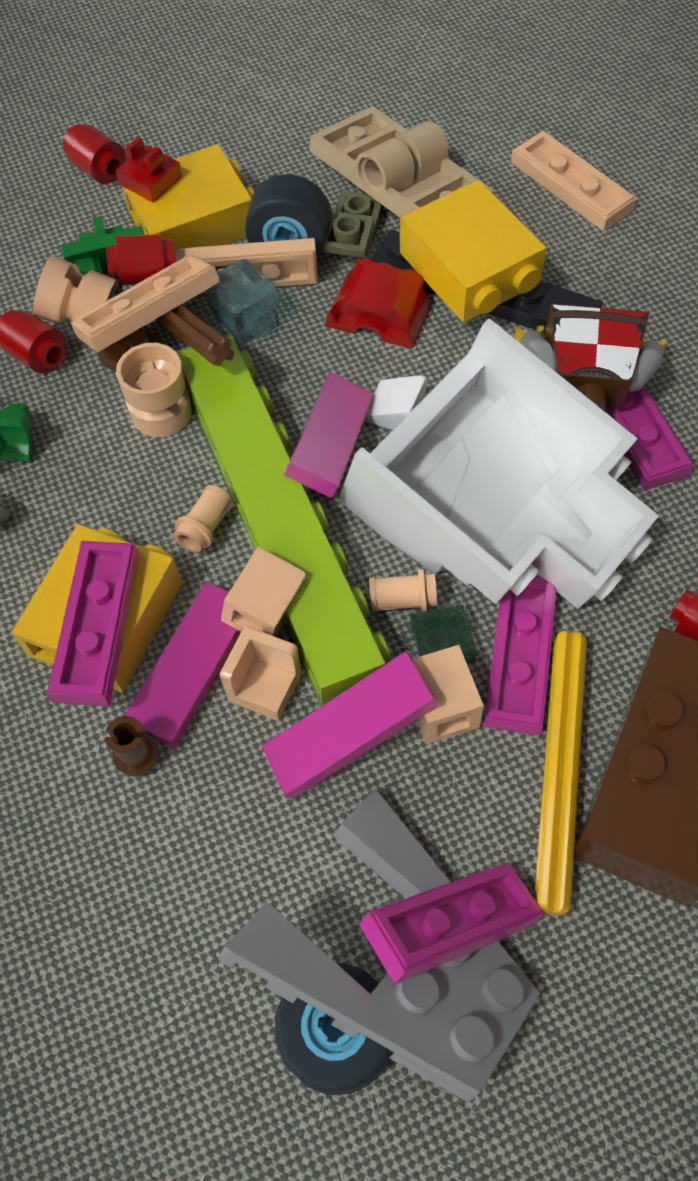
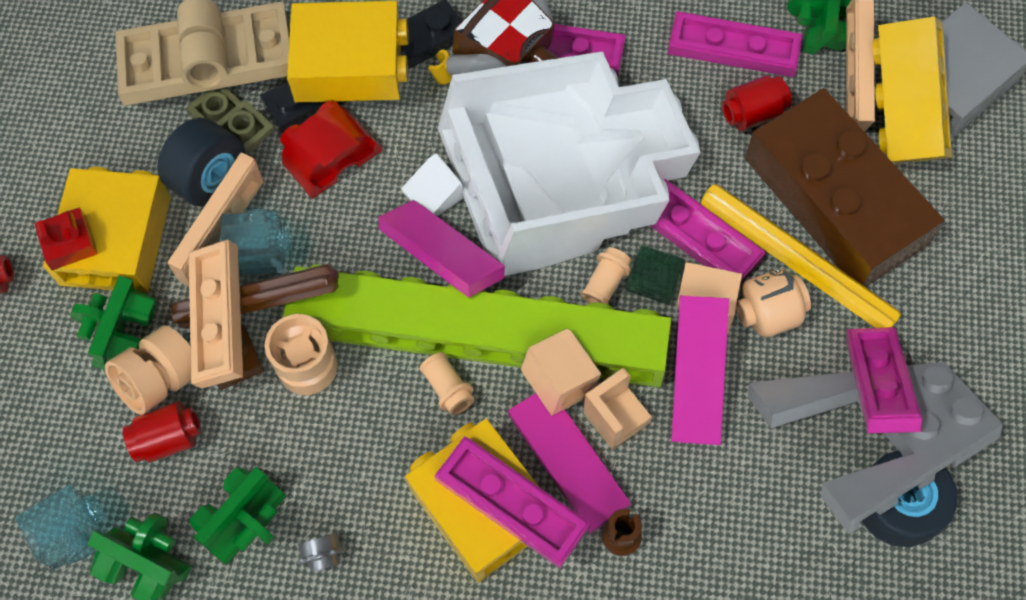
camera: 60 degrees left, 5 degrees up
red brick [106,234,176,285] -> none
none -> light nougat head [736,269,811,337]

